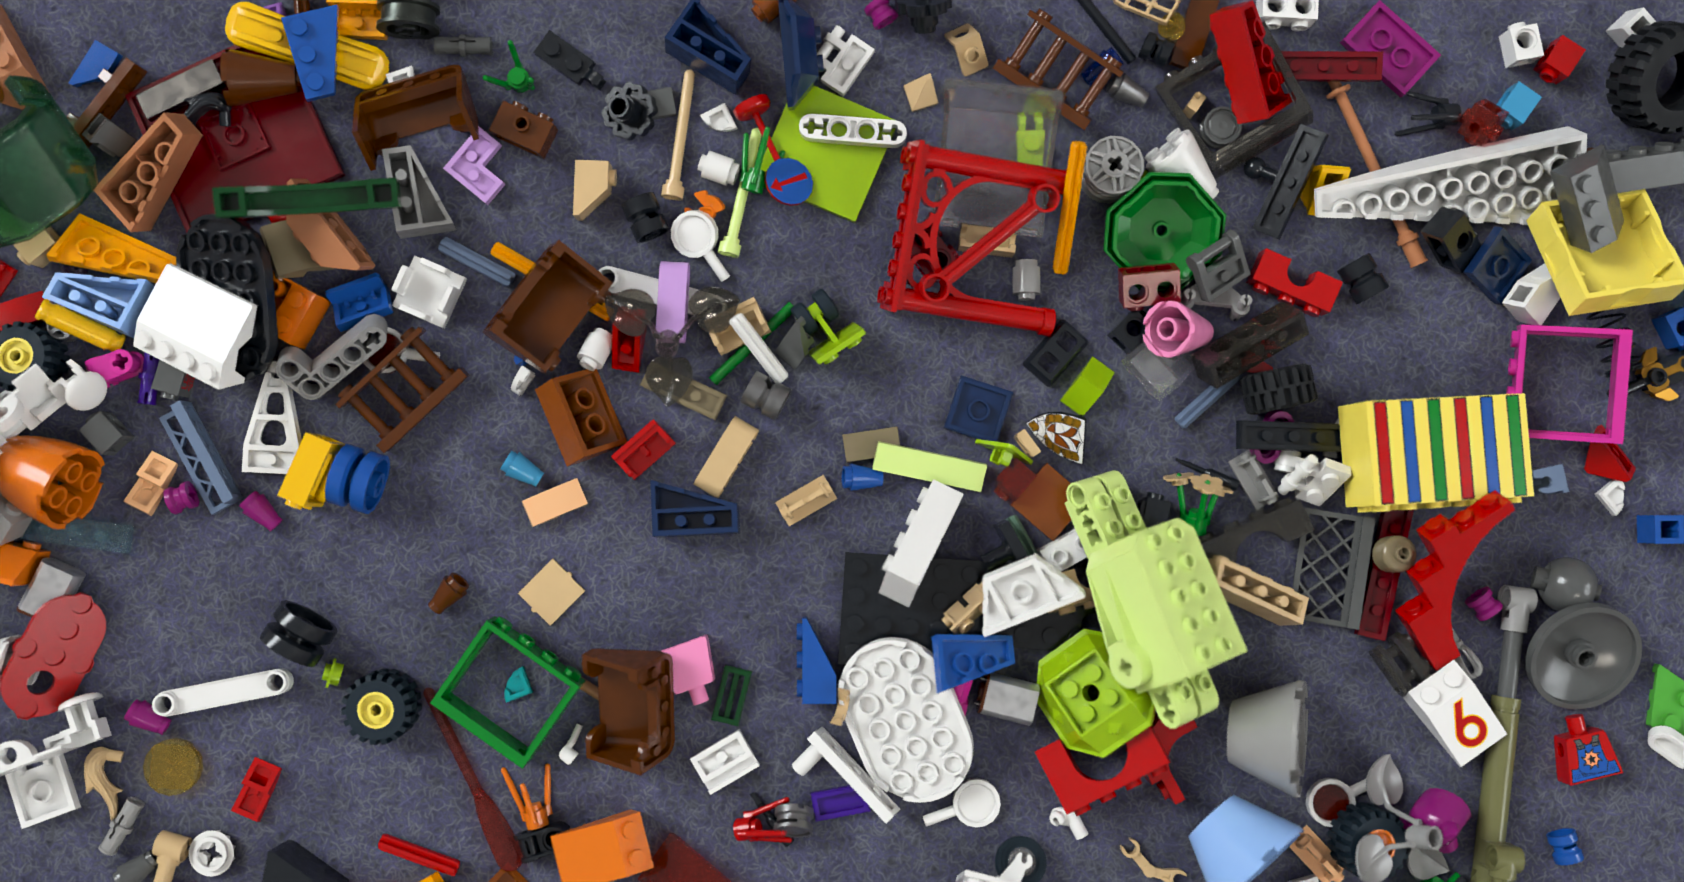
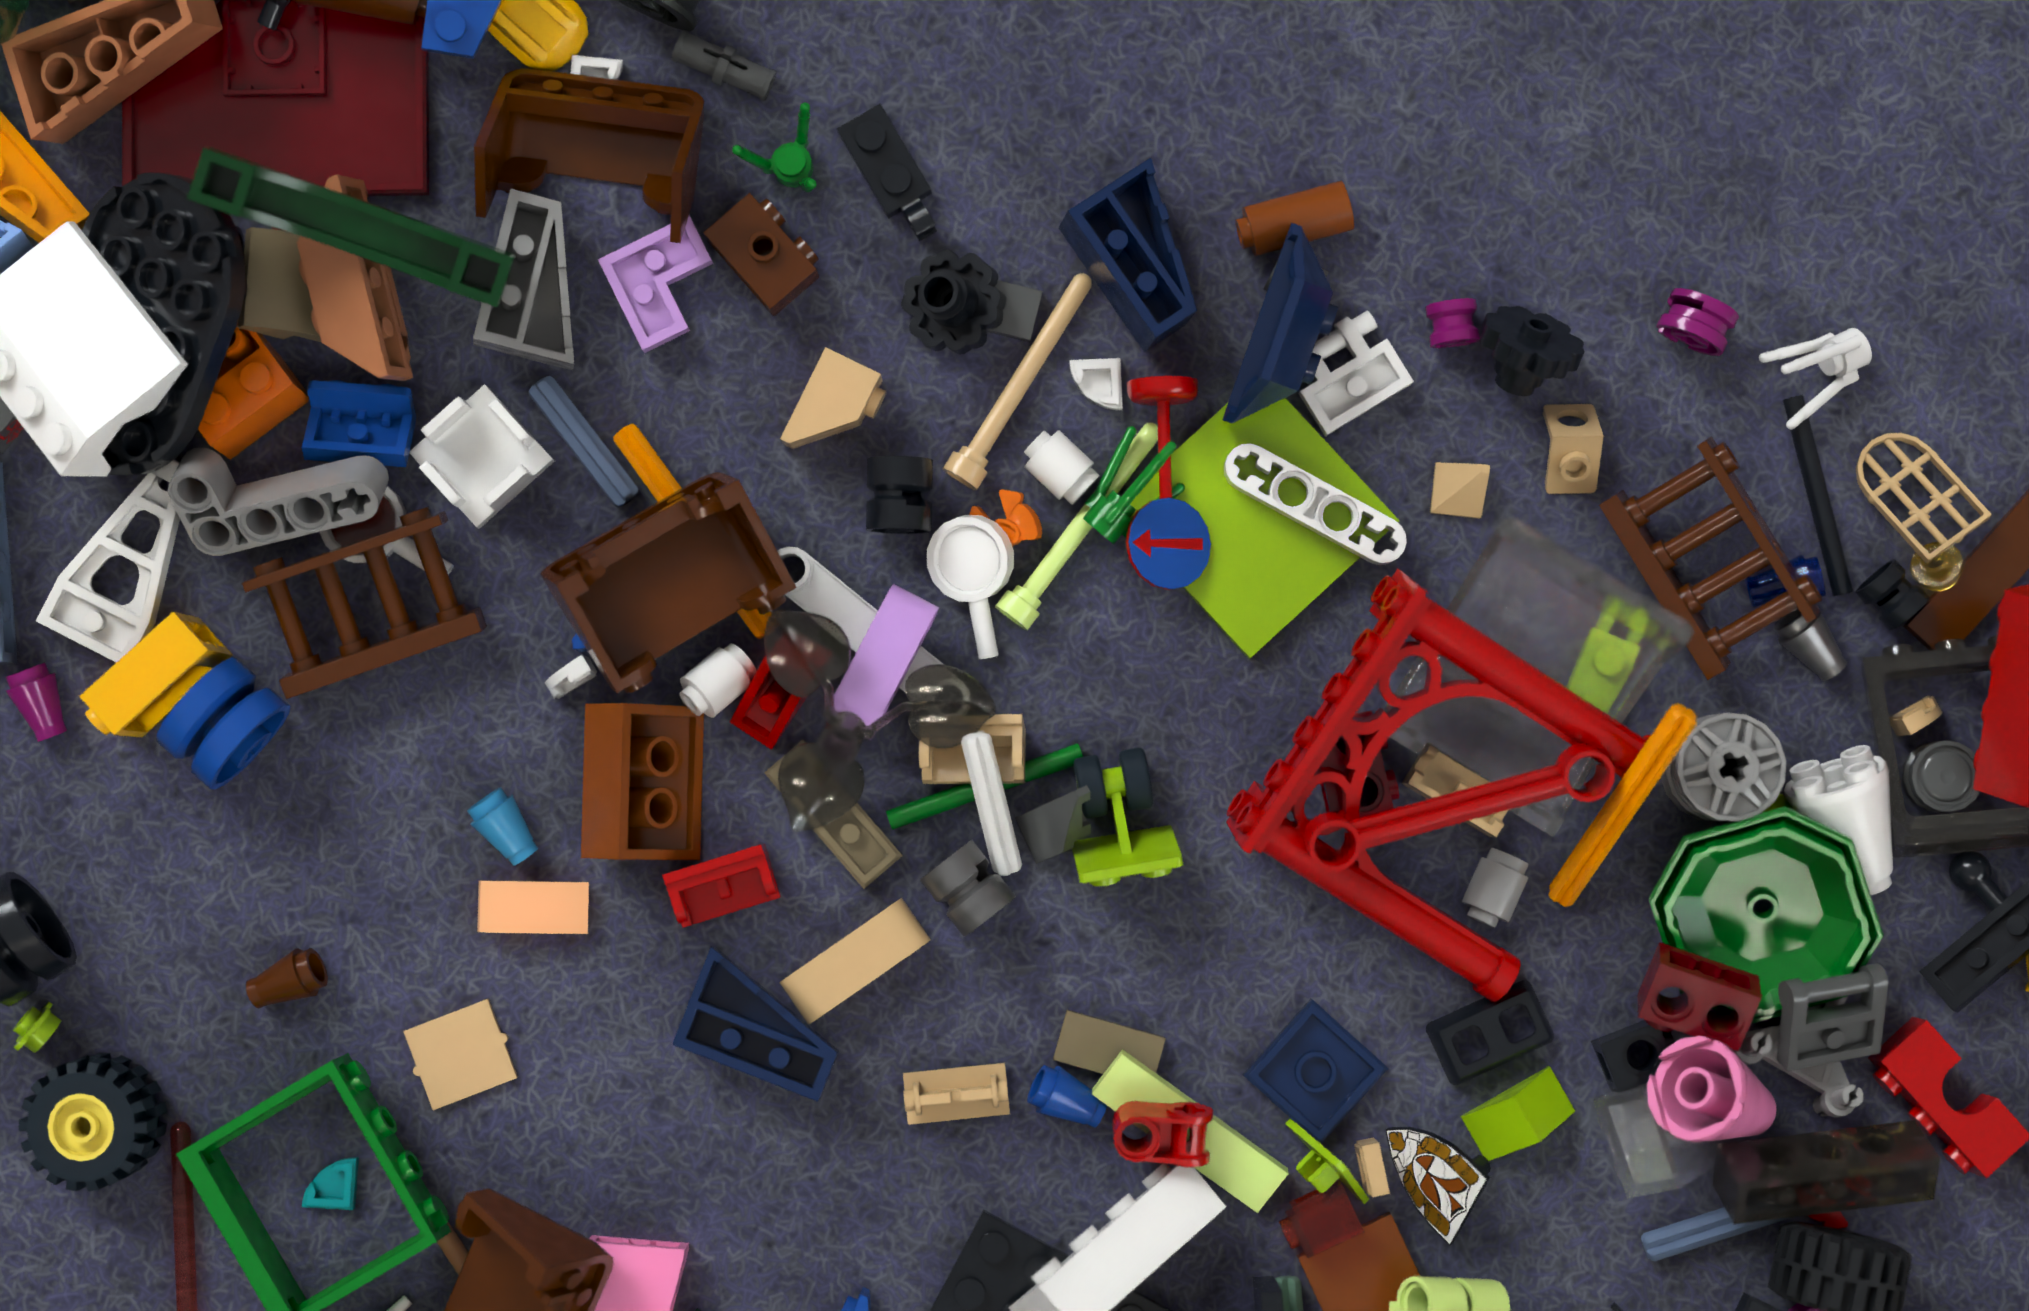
camera: 25 degrees right, 0 degrees up
none -> red piece [1112,1101,1214,1167]

